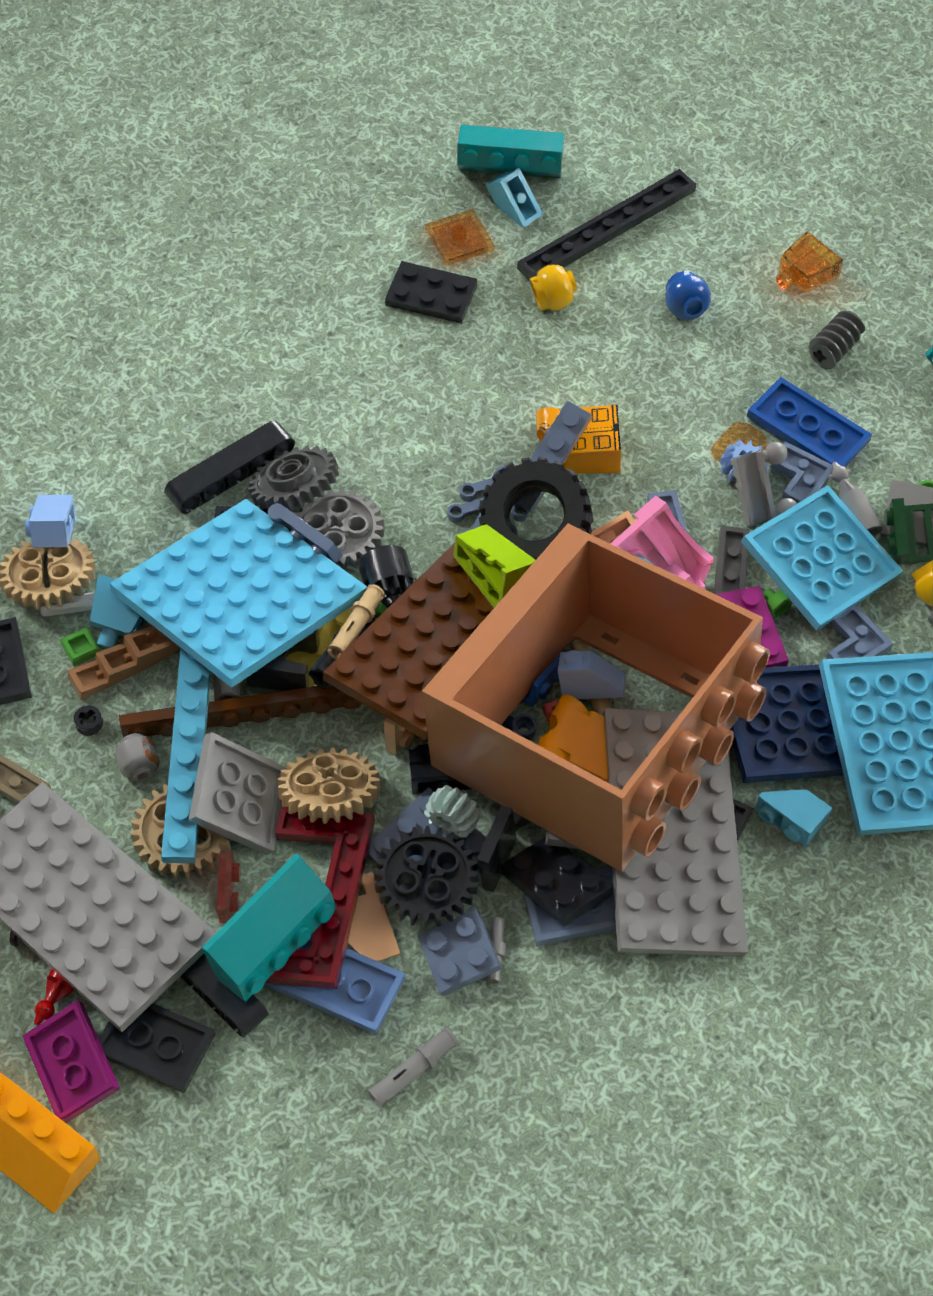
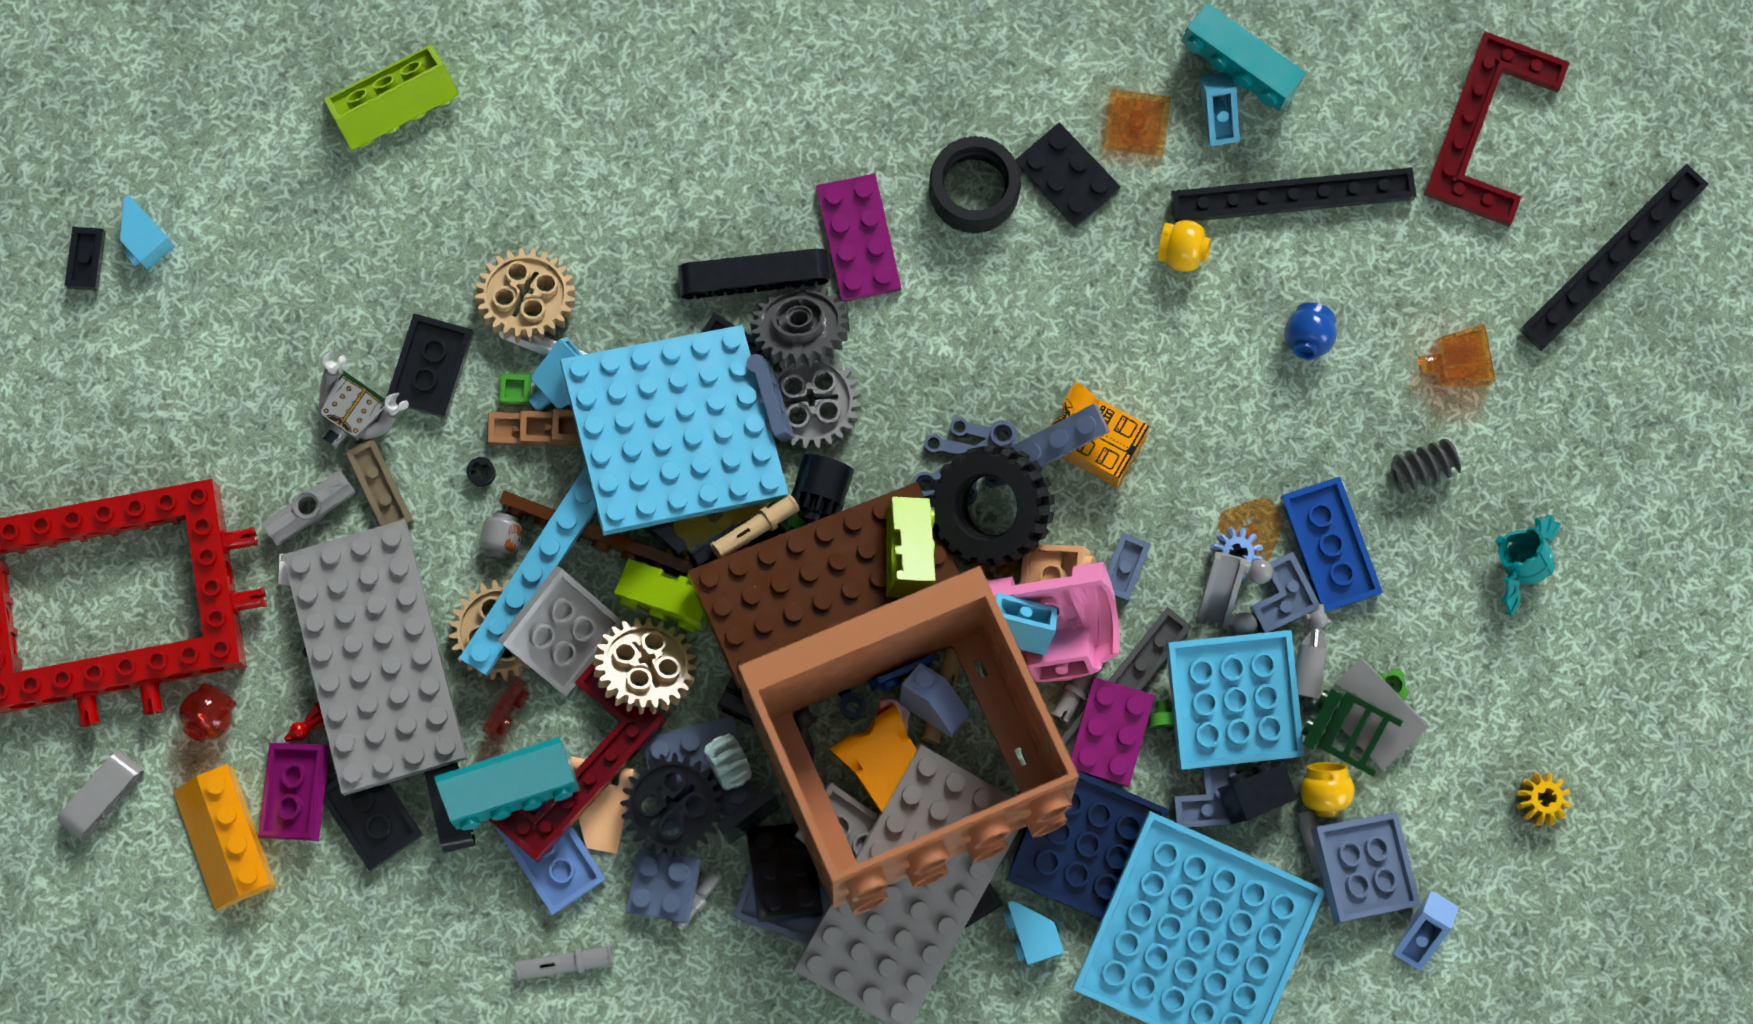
camera: 30 degrees right, 20 degrees up
light blue brick [25,495,76,548] -> none
none -> lime wedge [614,559,707,633]
none -> magenta plate [816,173,901,302]
none -> black tyre [929,136,1021,233]
none -> black brick [1217,761,1298,824]
none -> dark red plate [1424,31,1570,227]
none -> black plate [1519,163,1709,351]

